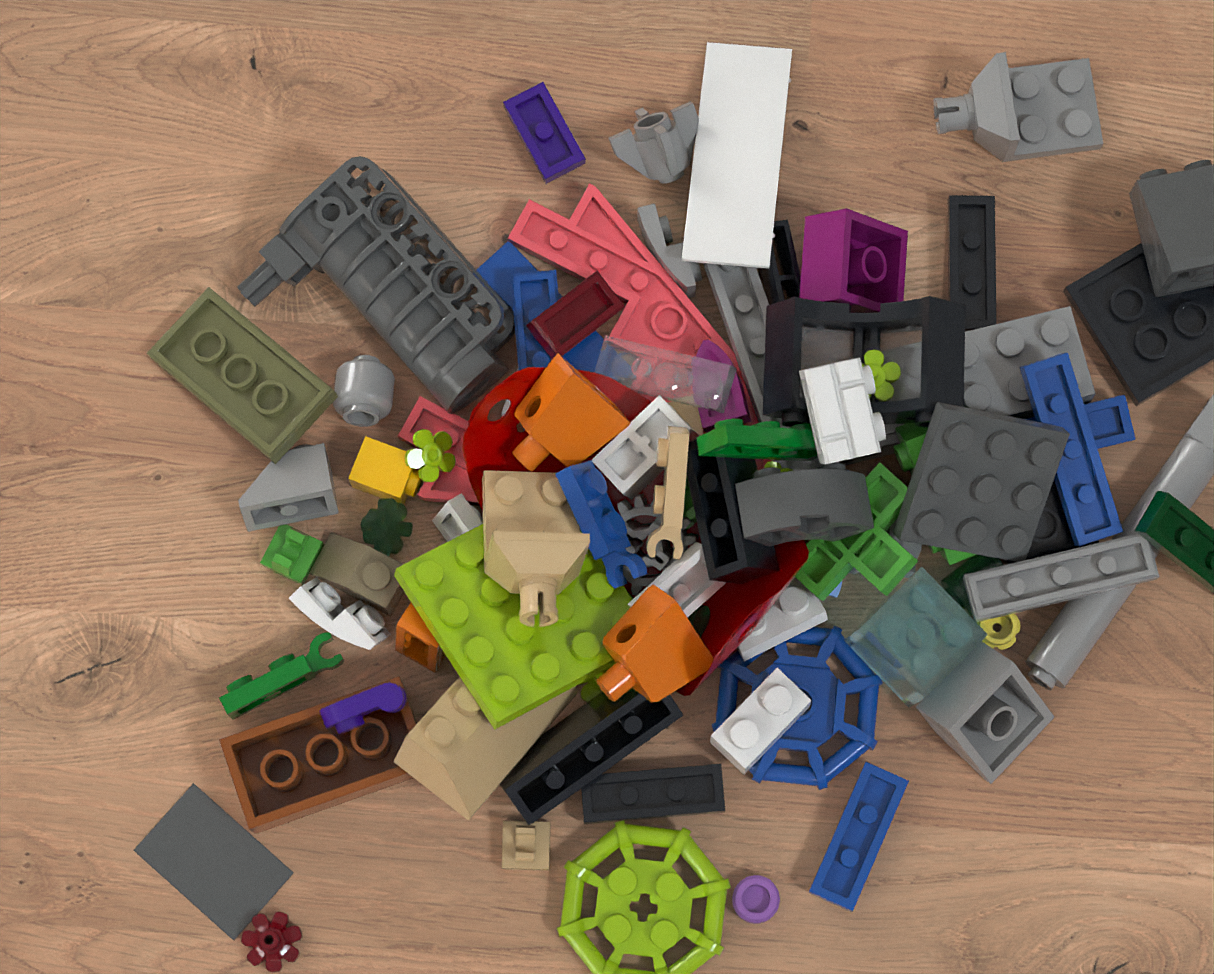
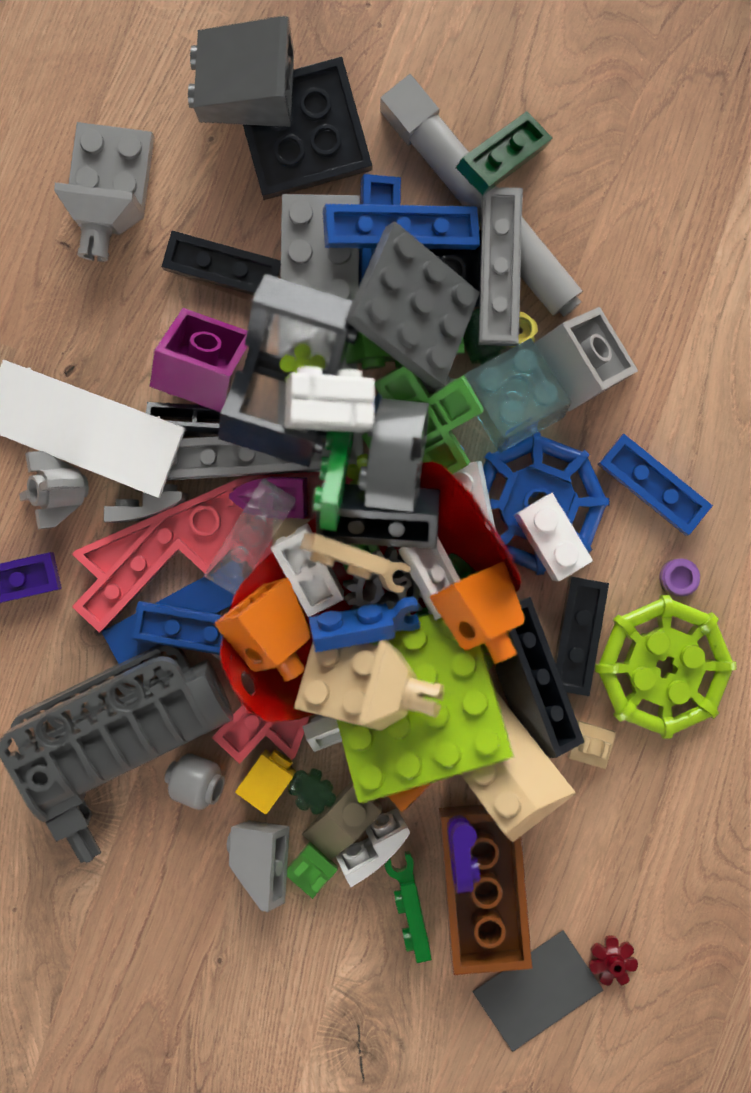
camera: 80 degrees left, 10 degrees up
olive tile [147,287,338,464] -> none
lime plant [405,429,456,482] -> none
dark red tile [526,271,625,359] -> none

